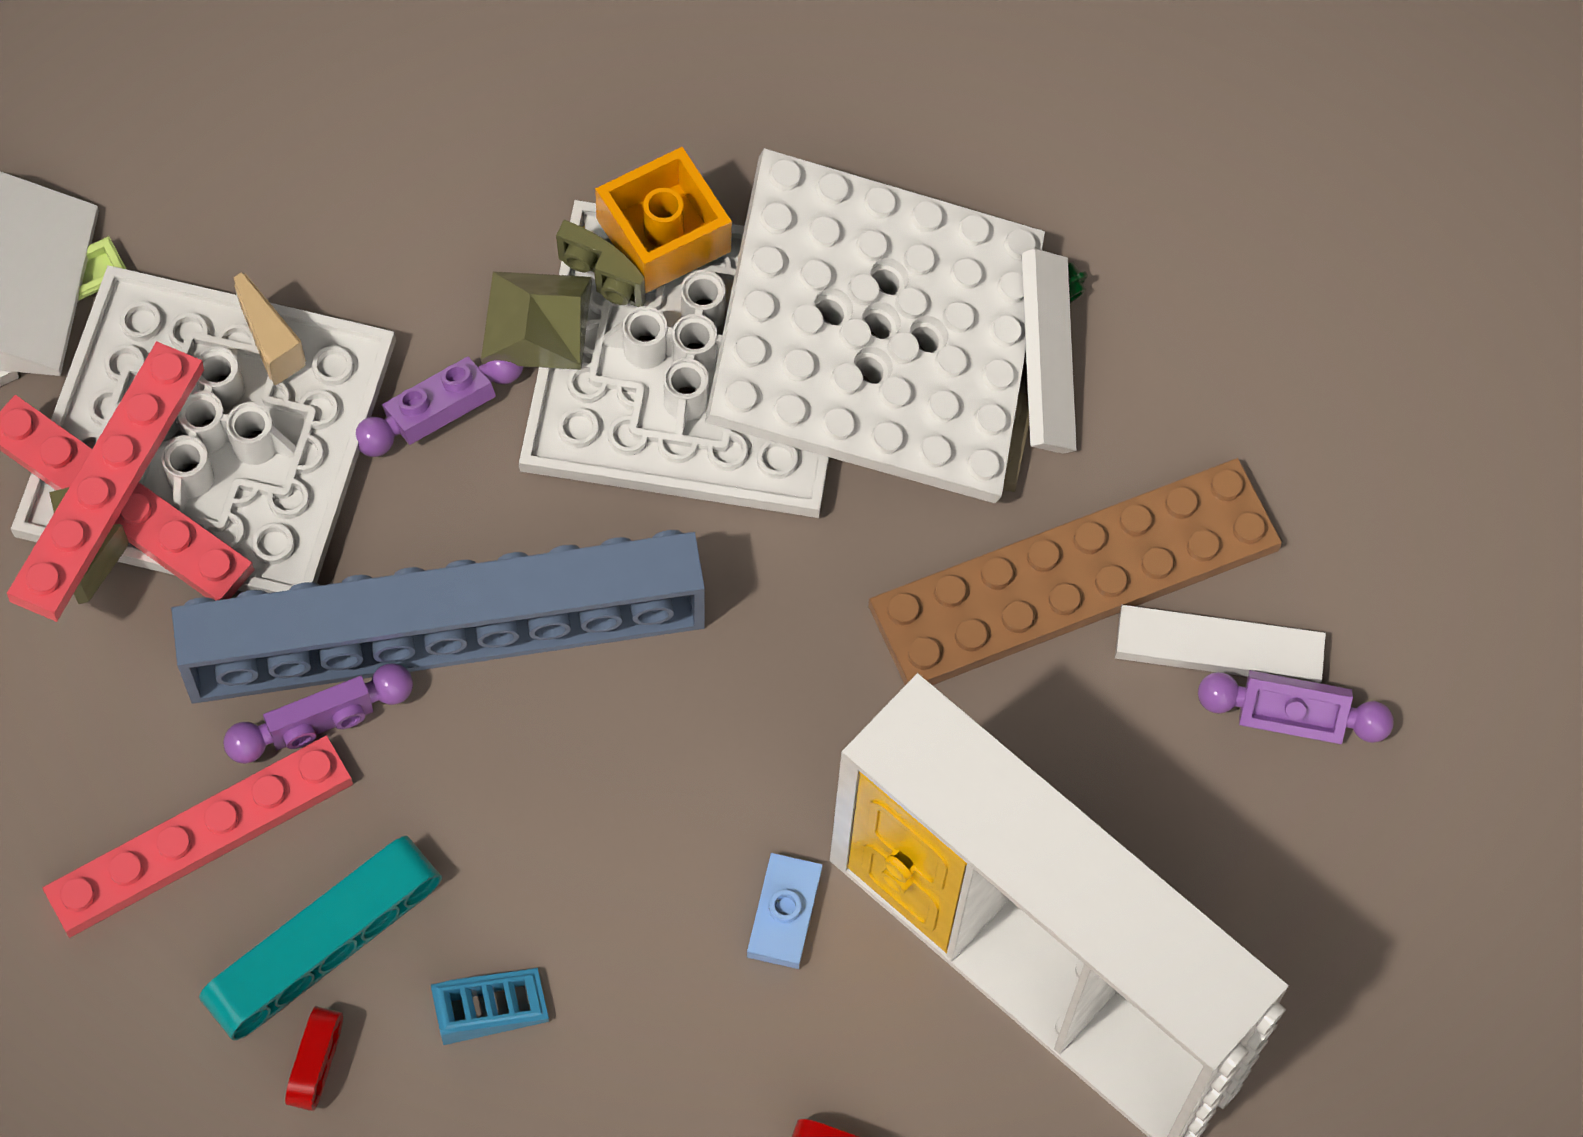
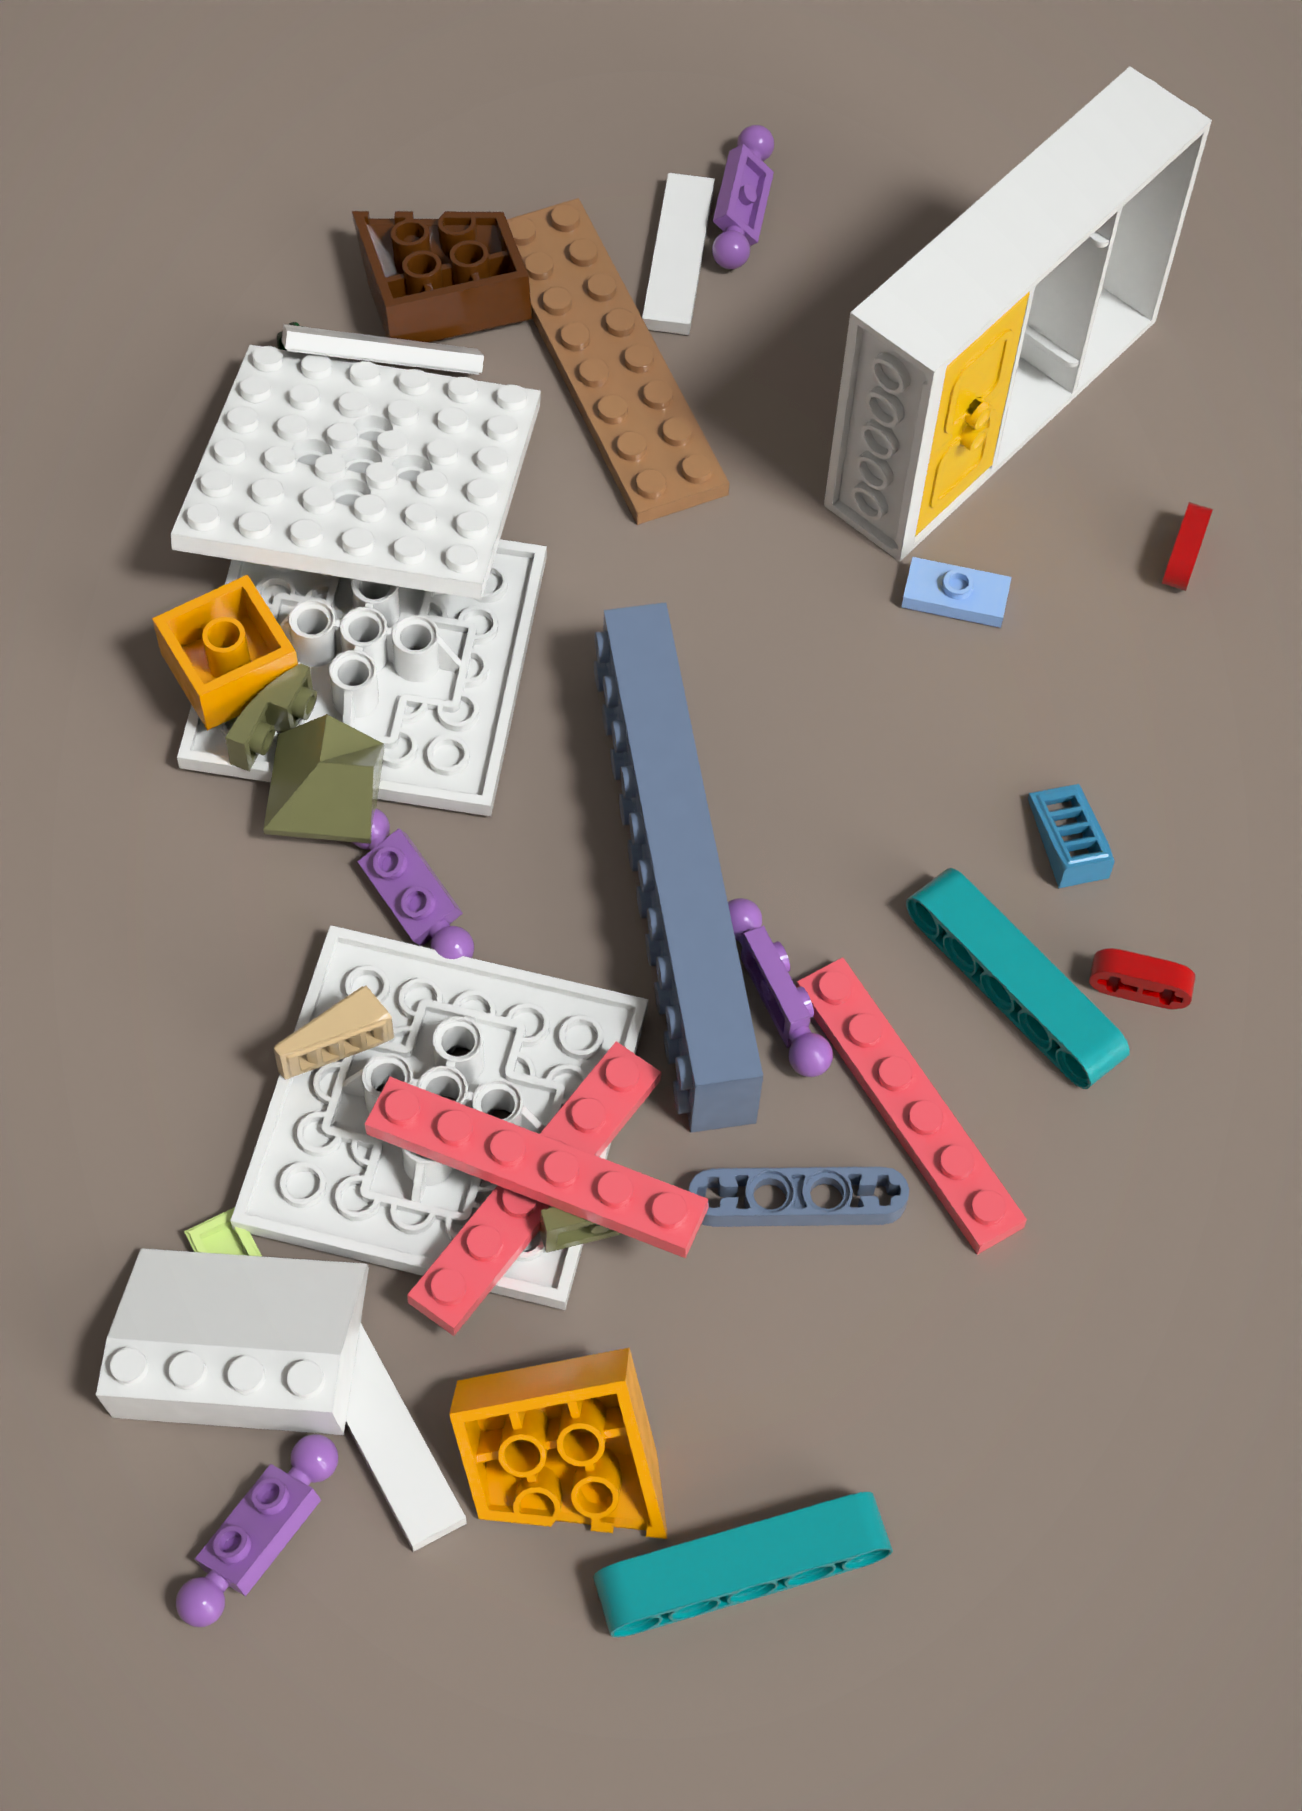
camera: 90 degrees left, 5 degrees down
none -> reddish brown wedge [352,211,532,342]
none -> sand blue beam [689,1167,909,1227]

